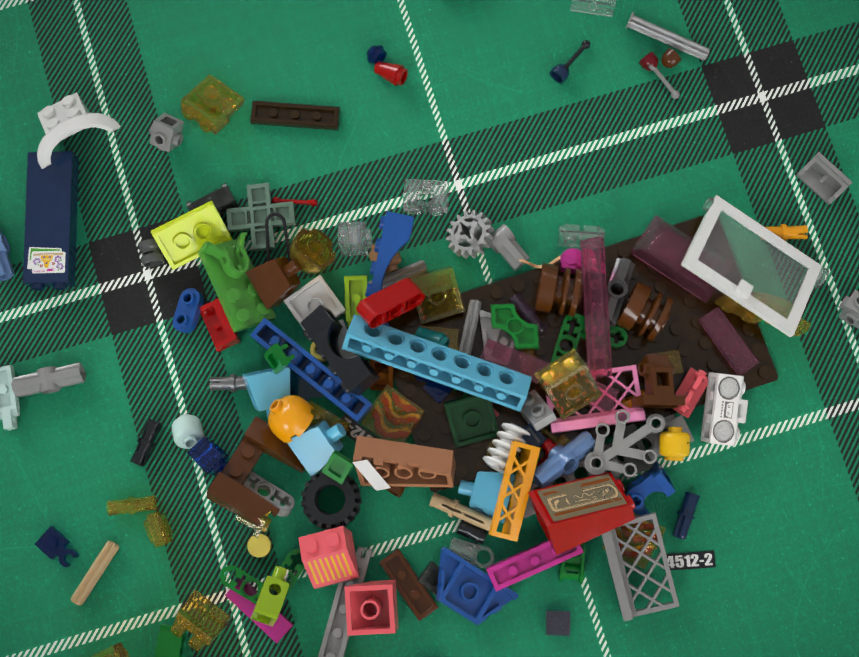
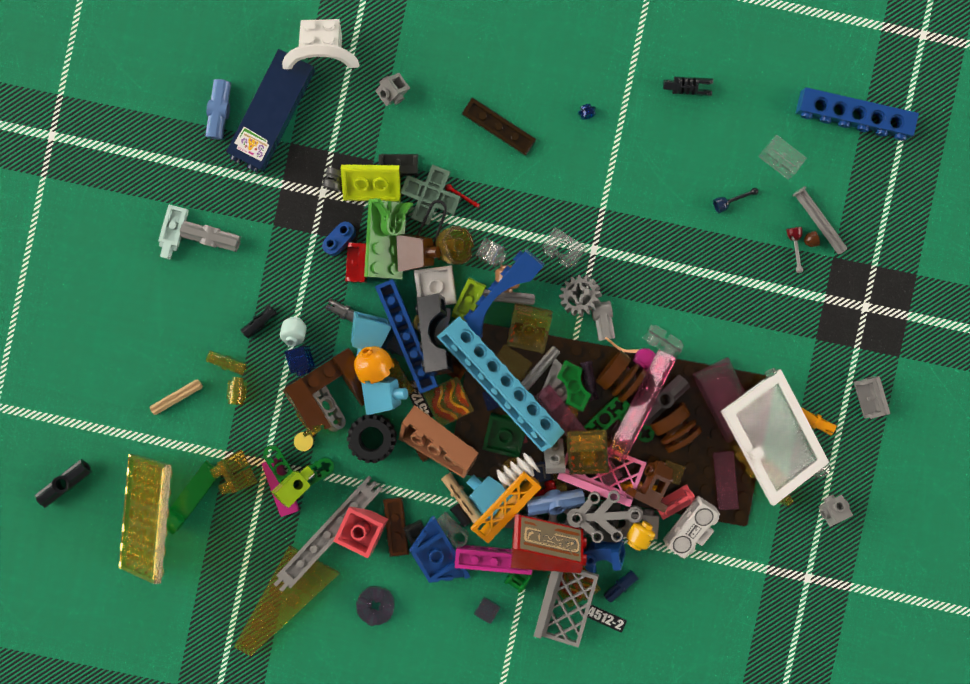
camera: 25 degrees right, 10 degrees up
clear blue plate [35,526,79,567] -> none
clear yellow plate [181,74,244,135] -> none
green tile [263,343,295,374] -> none
coral slope [298,526,360,589] -> none
green tile [322,450,354,485] -> none
white sticker [352,459,391,491] -> none
red beam [356,278,425,328] -> none
red cone [374,61,408,86] -> none
teal cone [415,327,450,347] -> none

